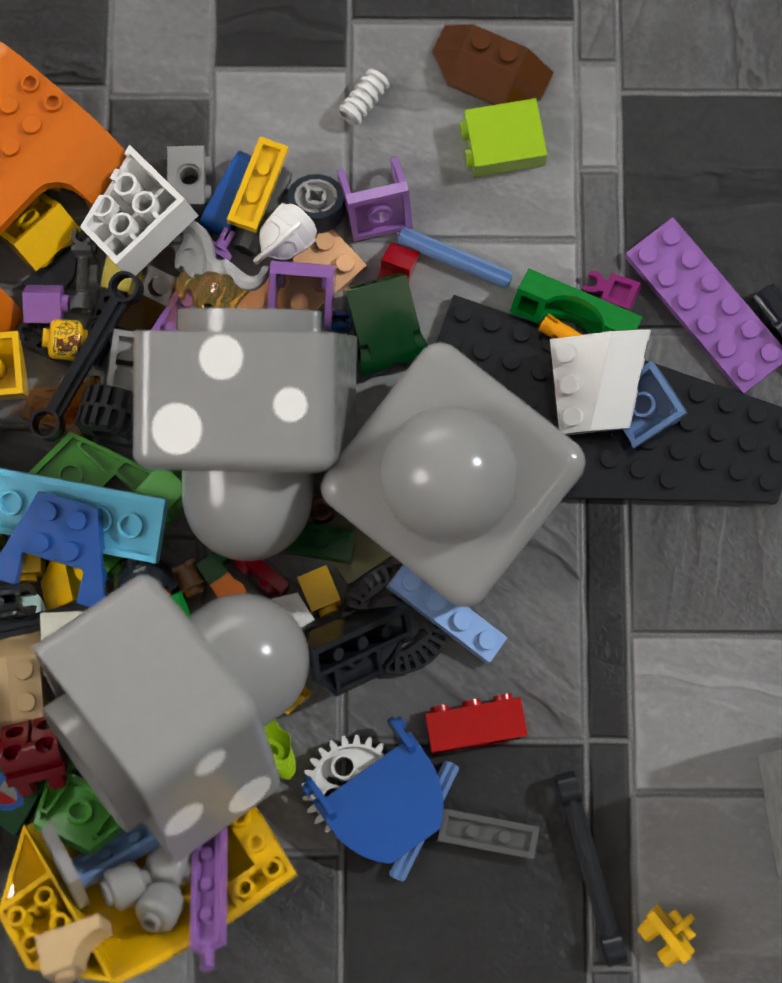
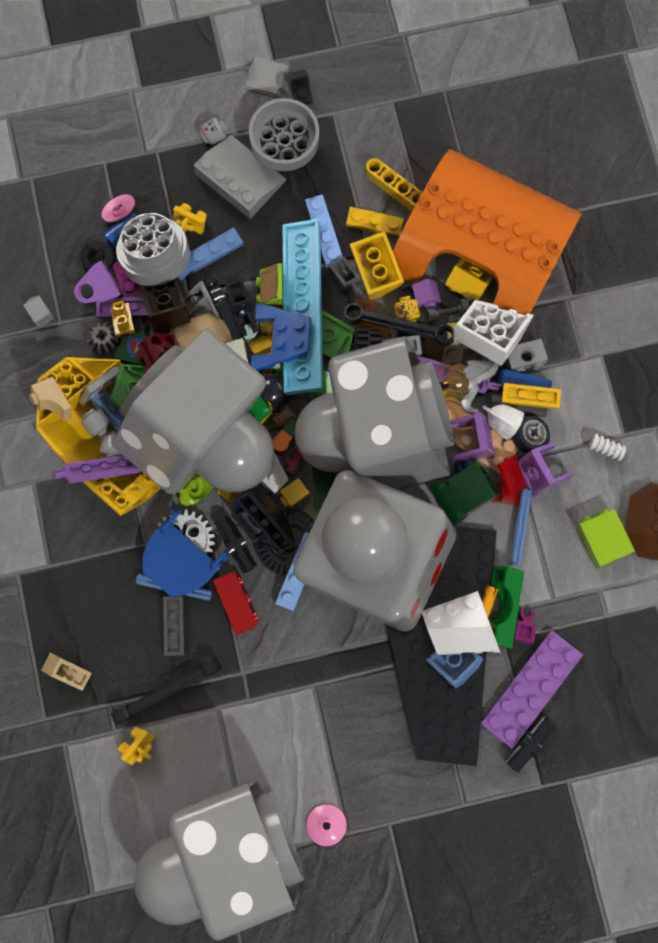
camera: 75 degrees right, 0 degrees up
light grey head [135,882,185,933] -> none
none -> black piece [214,515,258,574]
none -> red piece [497,455,527,496]

